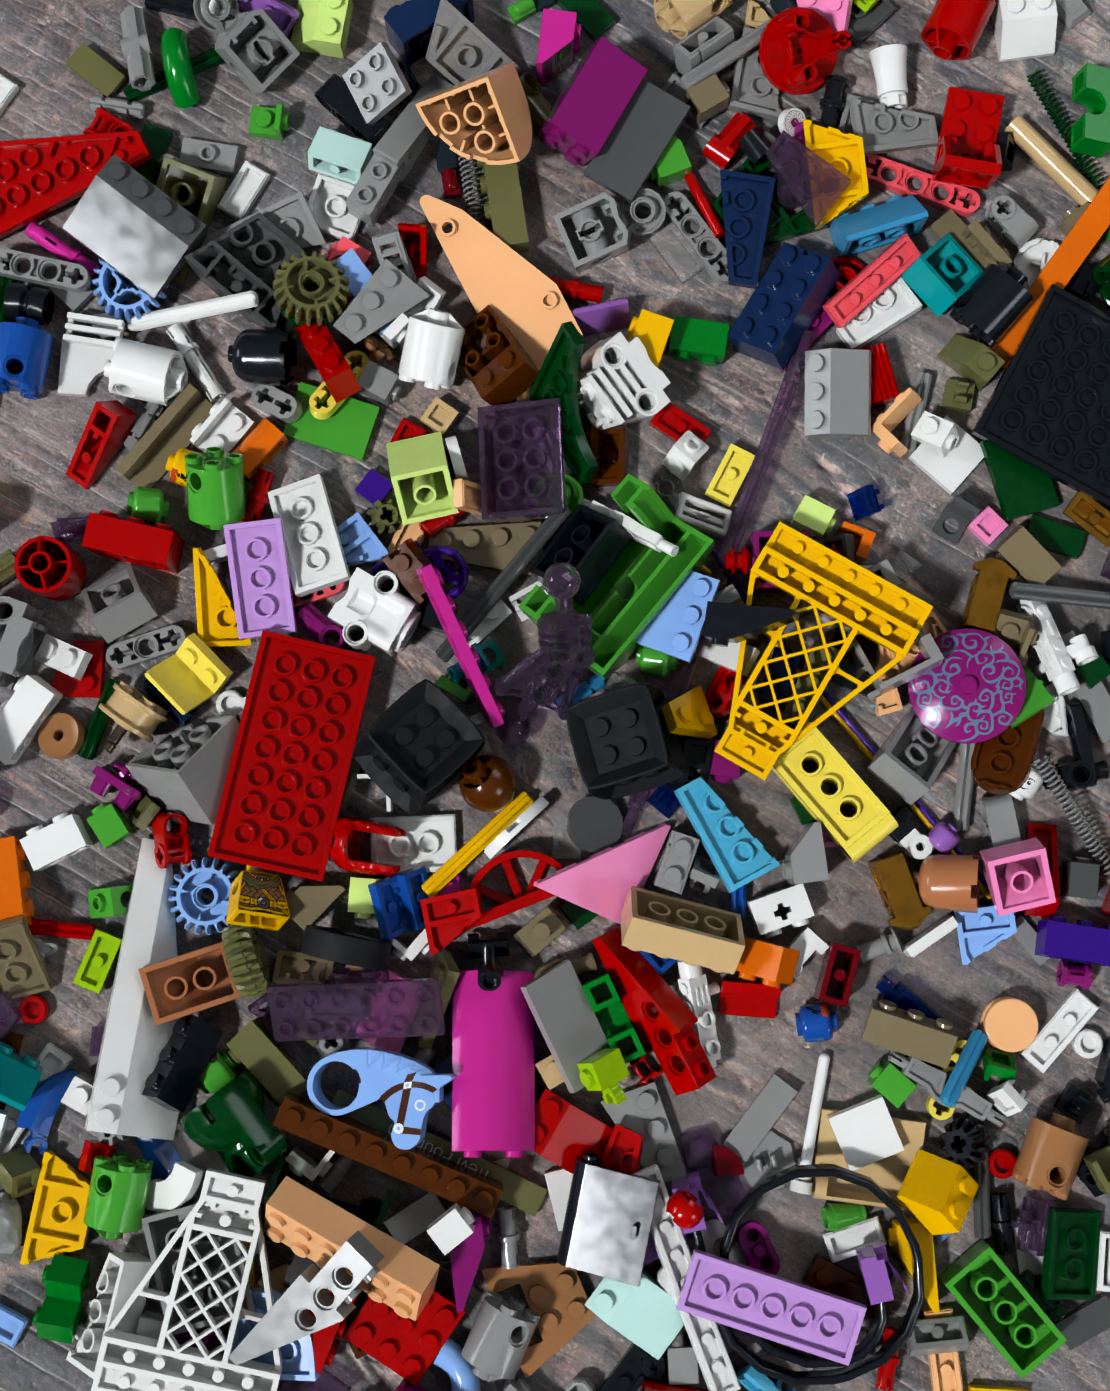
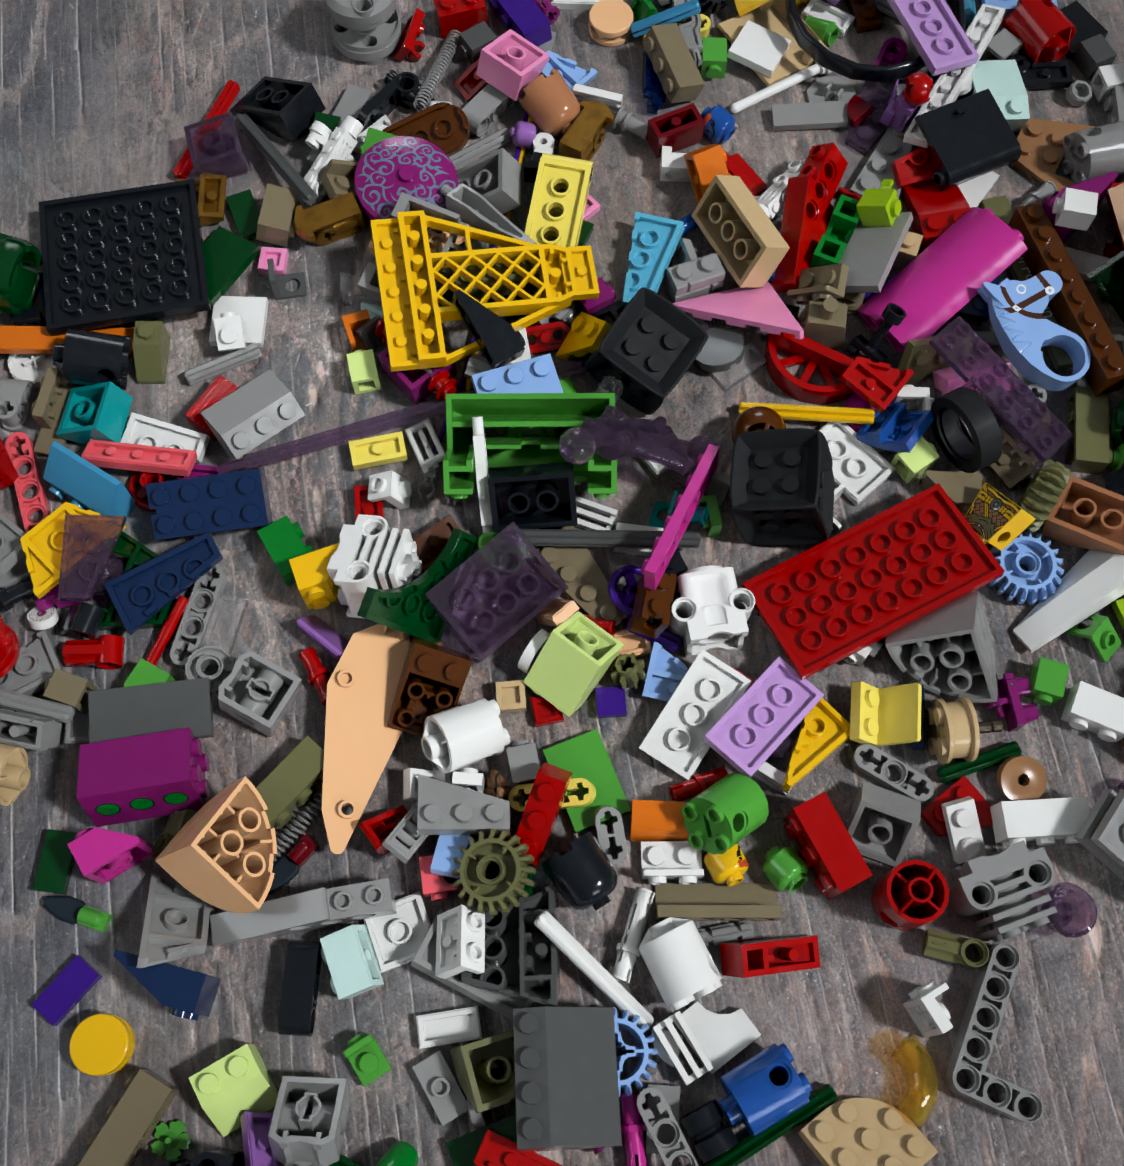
camera: 130 degrees left, 15 degrees down
clear purple cone [50,516,89,545] -> none
olive tile [129,794,164,831] -> none
red piece [152,812,192,869] -> none
white tile [216,690,243,718] -> none
magenta piece [295,602,348,650] -> none
red piece [329,817,406,876] -> none
light grey plate [342,42,419,125] -> none
white tile [484,796,550,859] -> none
white brick [746,884,815,938] -> none
light grey slope [780,821,829,885] -> none
clear blue tile [847,484,885,521] -> none
light nougat bracket [871,387,922,458] -> none
olive tile [941,378,976,413] -> none
none -> white bracket [435,904,485,979]
none -> light grey piece [441,183,537,244]
none -> dark tan bracket [787,263,849,305]

